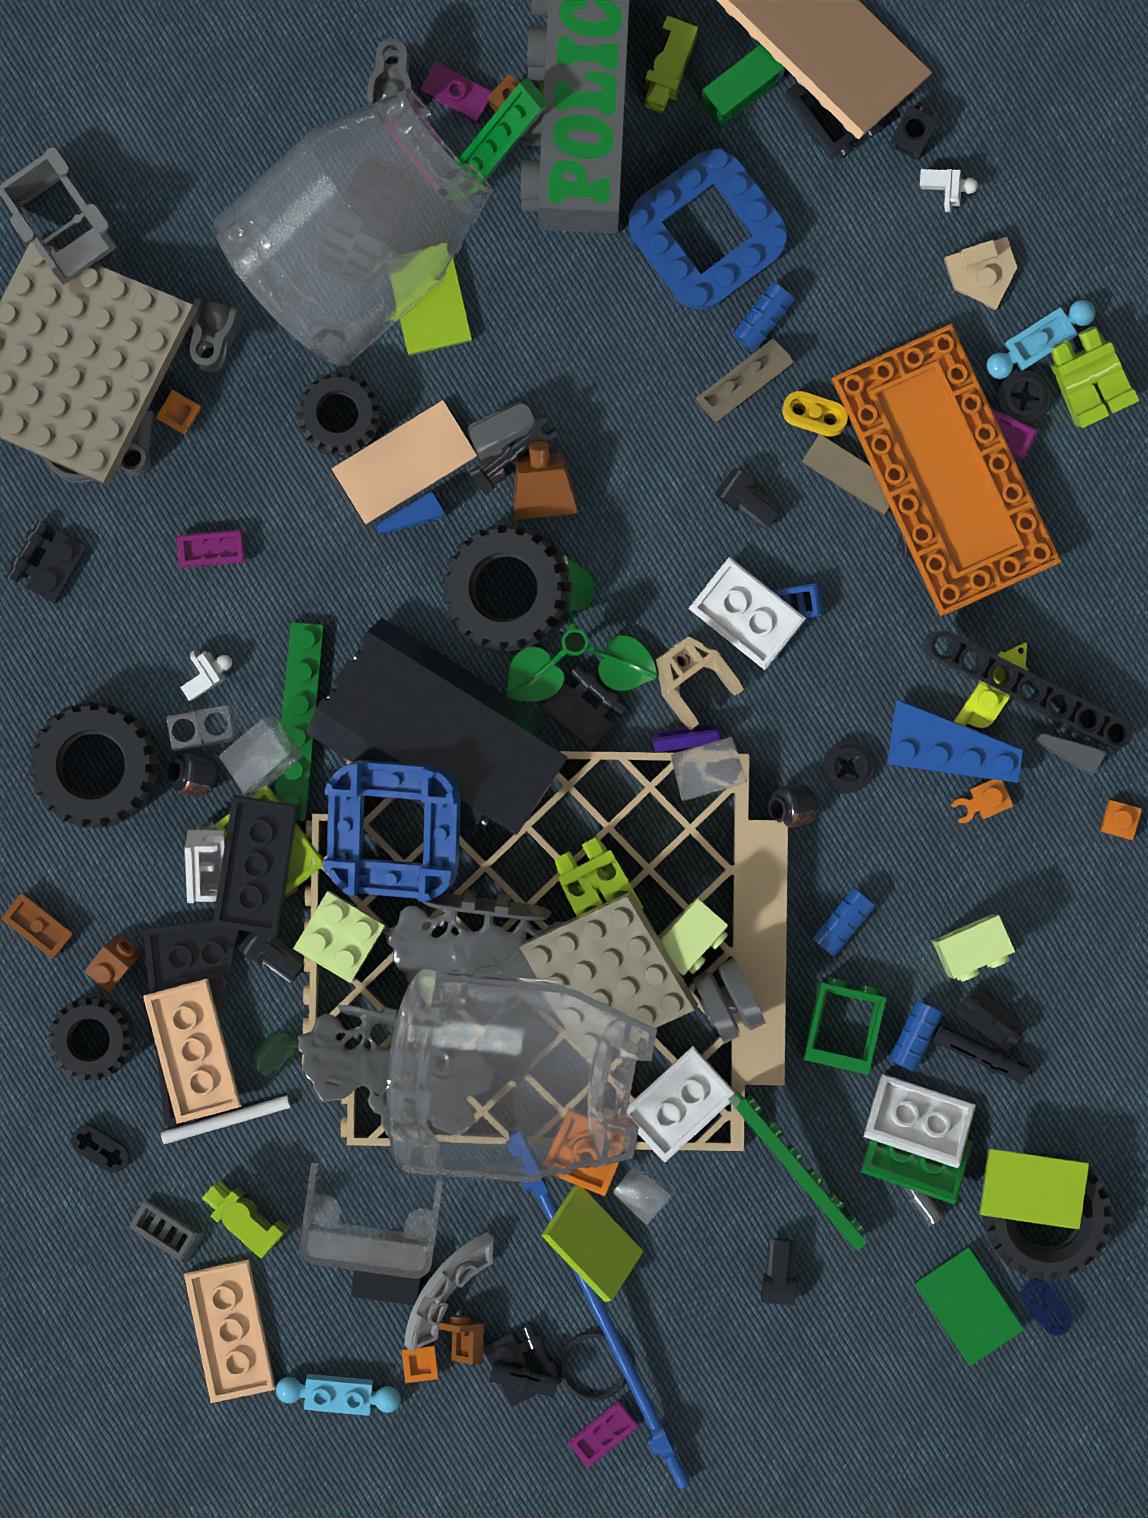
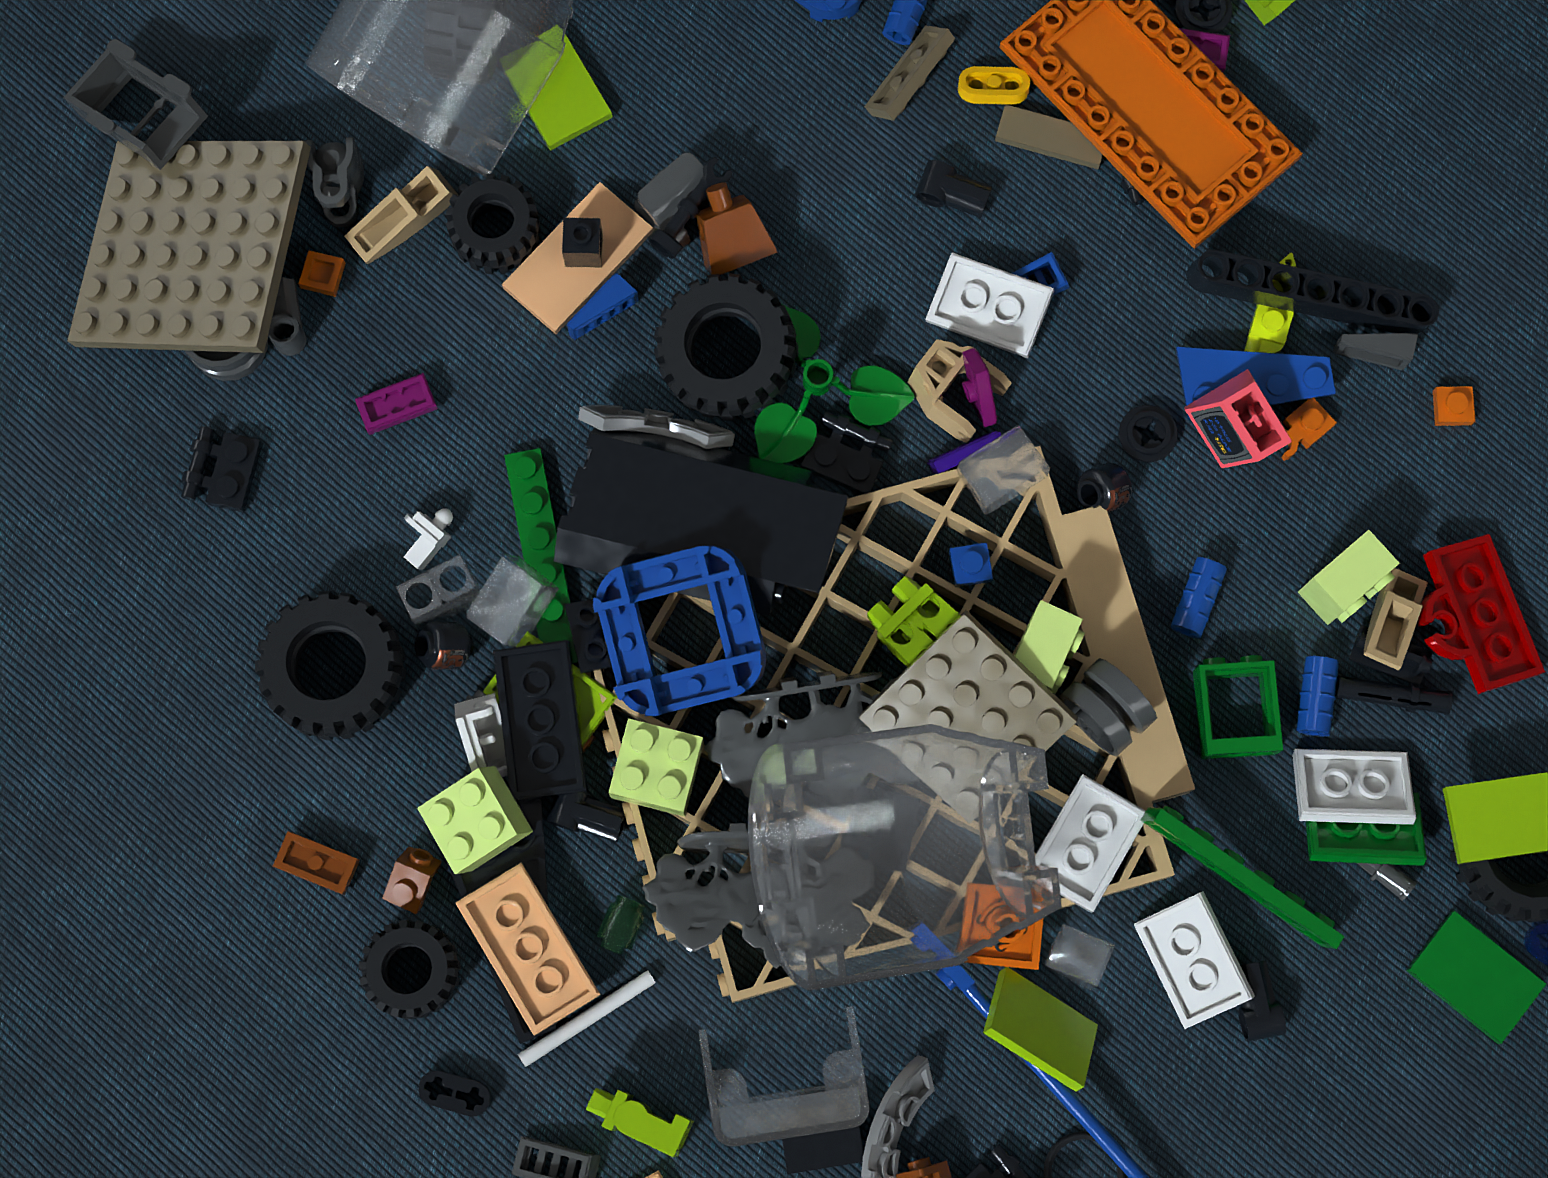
camera: 20 degrees left, 10 degrees down
none -> tan slope [344,166,459,264]
none -> yellowish green brick [417,766,533,874]
none -> black brick [562,218,603,268]
none -> black hinge [565,599,612,678]
none -> light grey tile [578,405,735,449]
none -> blue plate [949,543,993,587]
none -> magenta plate [962,348,997,427]
none -> white tile [1134,891,1255,1029]
none -> coral slope [1184,369,1292,468]
none -> tan slope [1363,568,1428,670]
none -> red plate [1418,534,1545,694]

